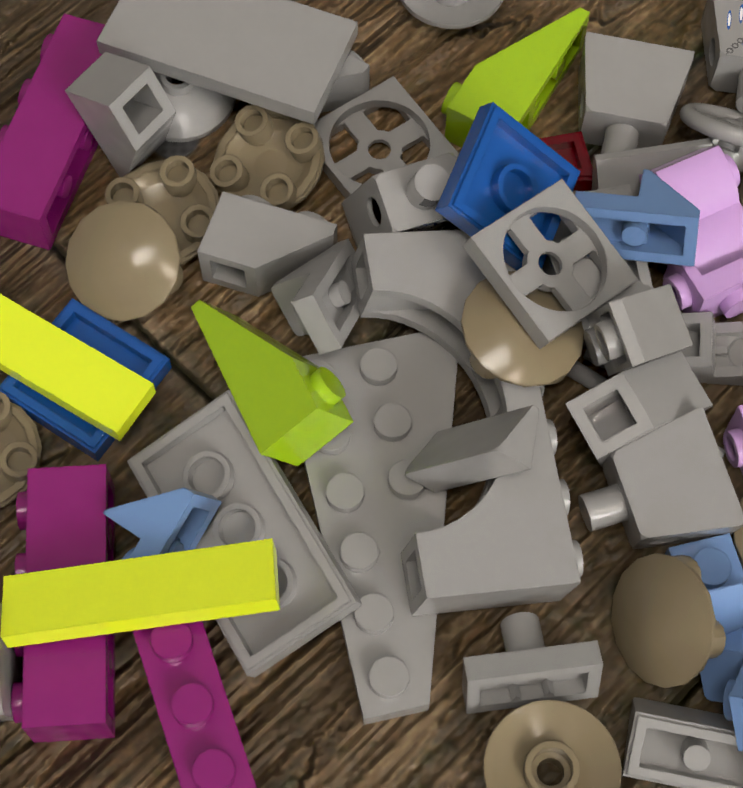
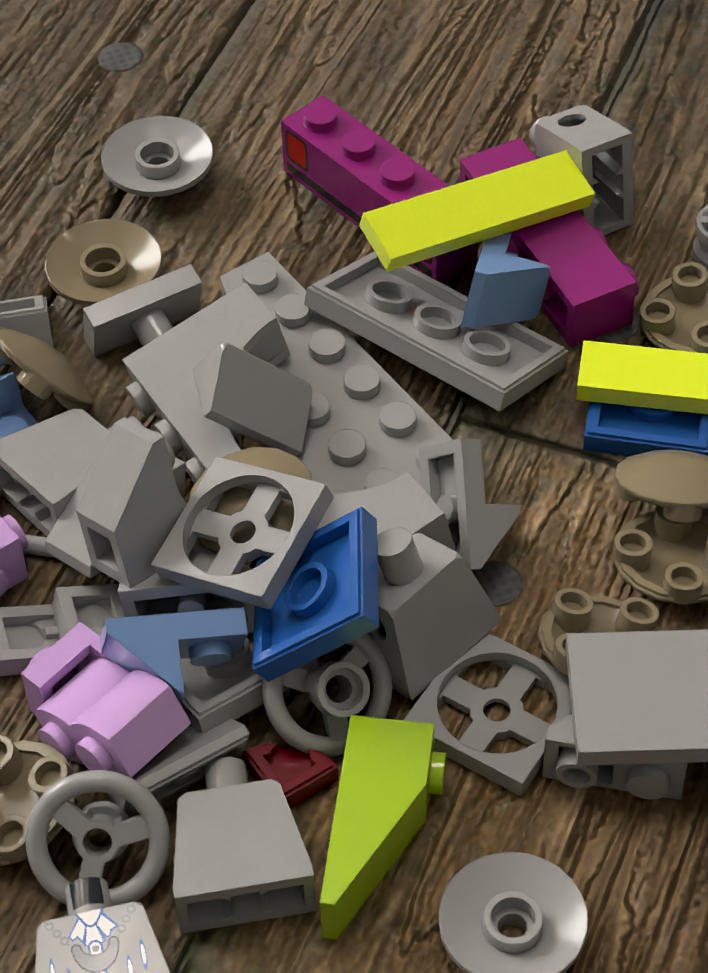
camera: 160 degrees right, 15 degrees down
lime slope [191,300,354,466] -> none
light grey slope [197,191,338,297] -> none

